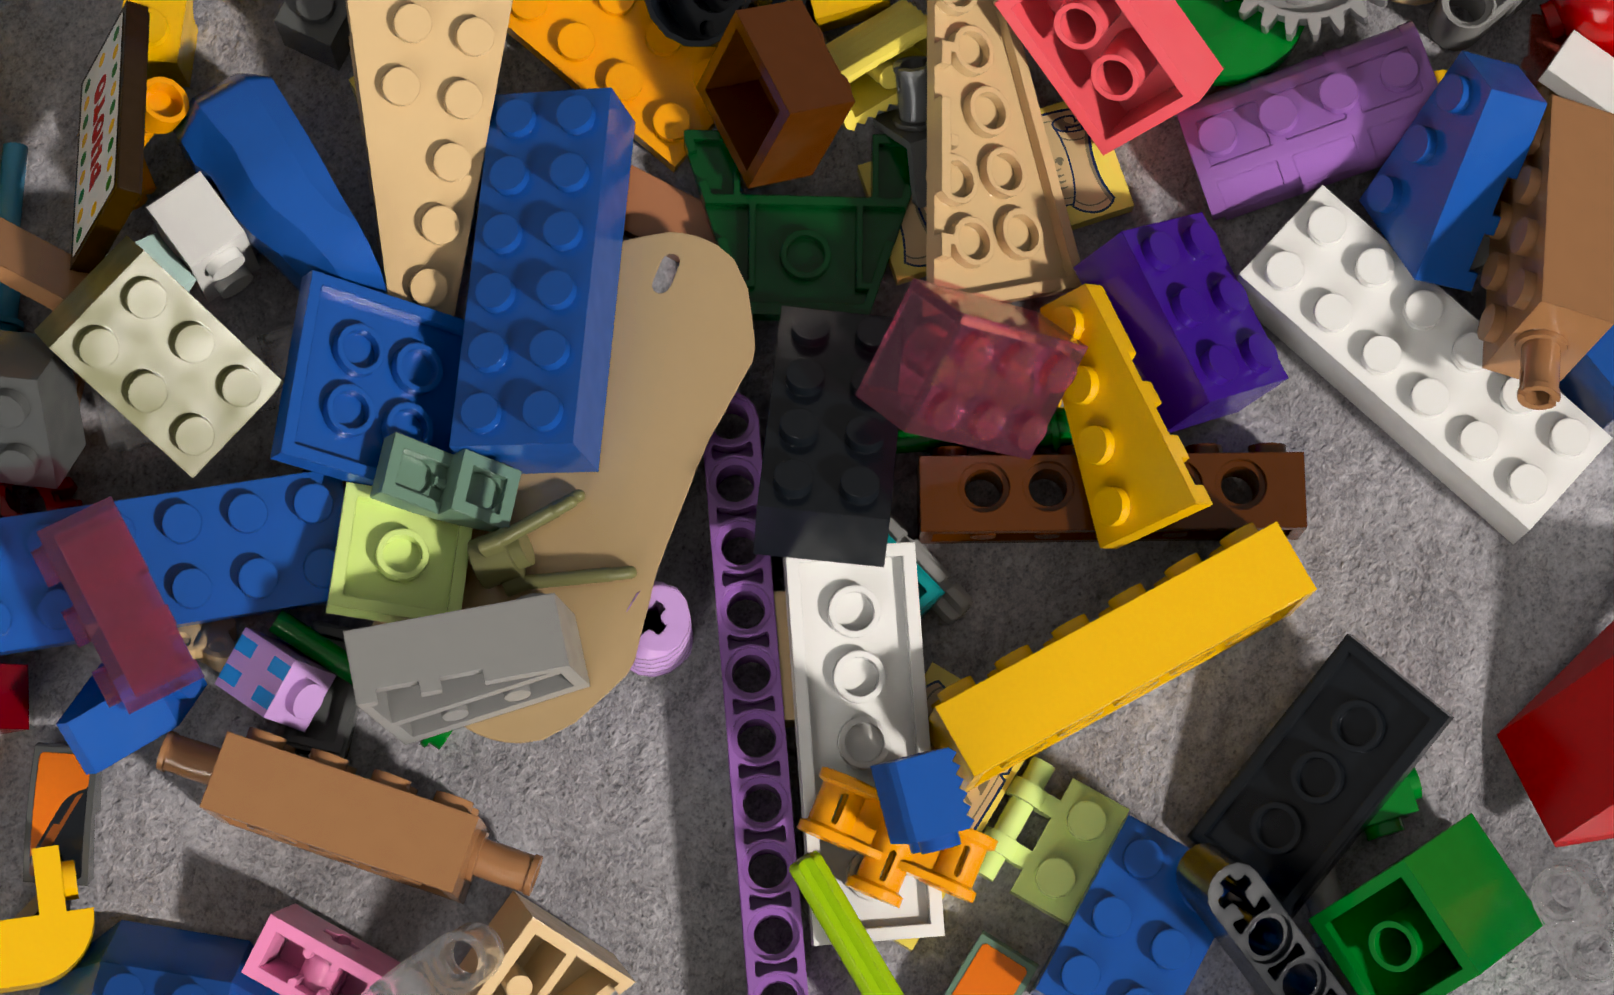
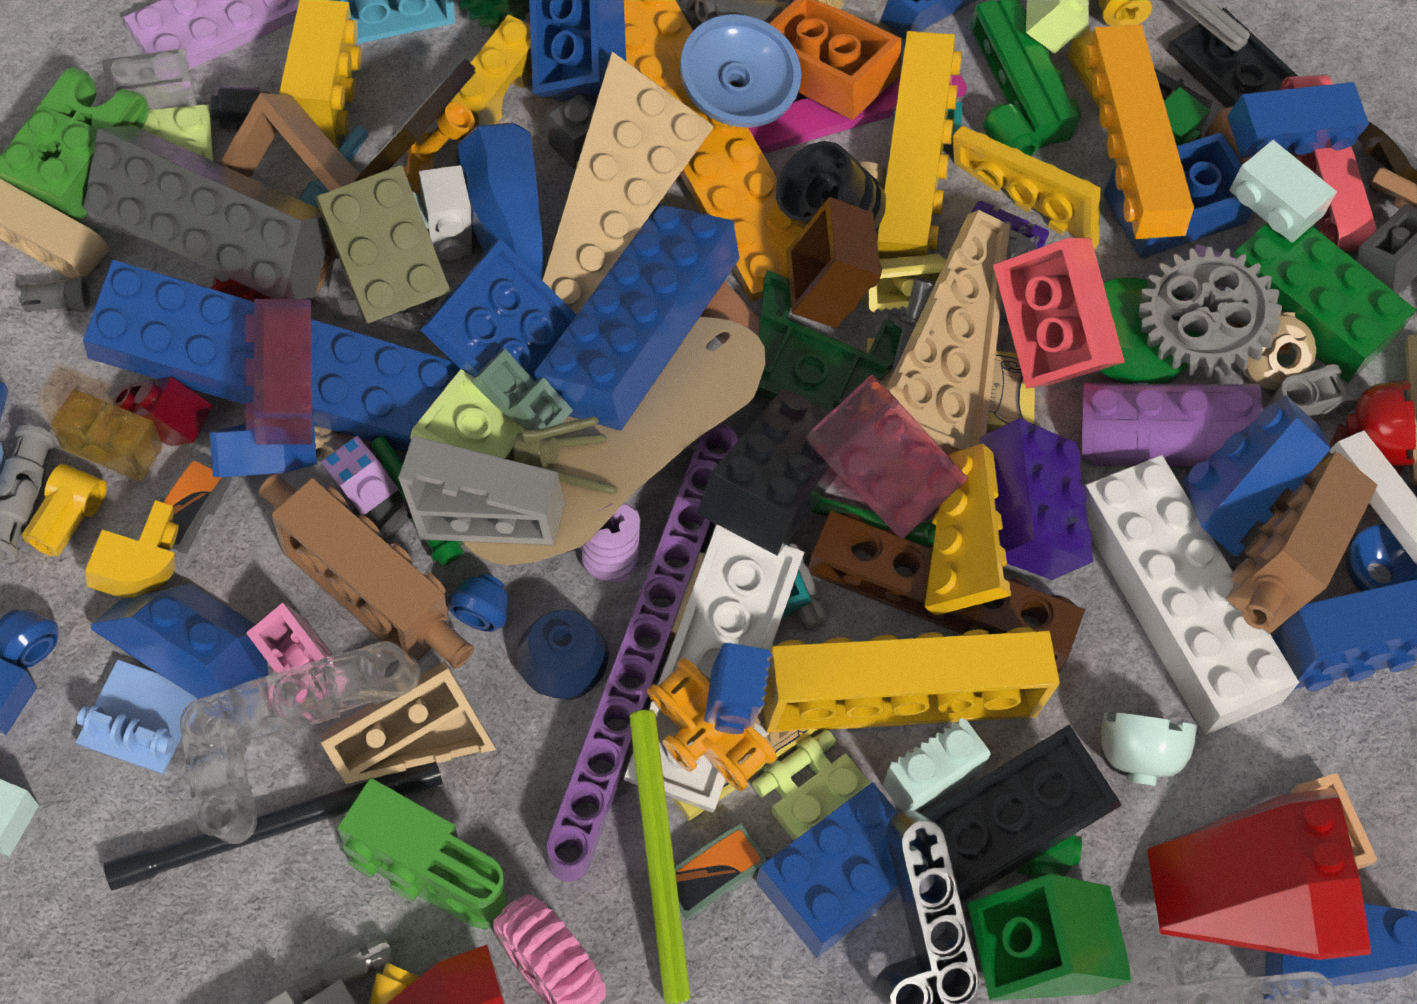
camera: 20 degrees right, 15 degrees down
none -> blue cone [448,573,508,632]
none -> dark blue cone [516,610,609,700]
none -> light aqua brick [883,718,991,812]
none -> light aqua cylinder [1101,712,1197,786]

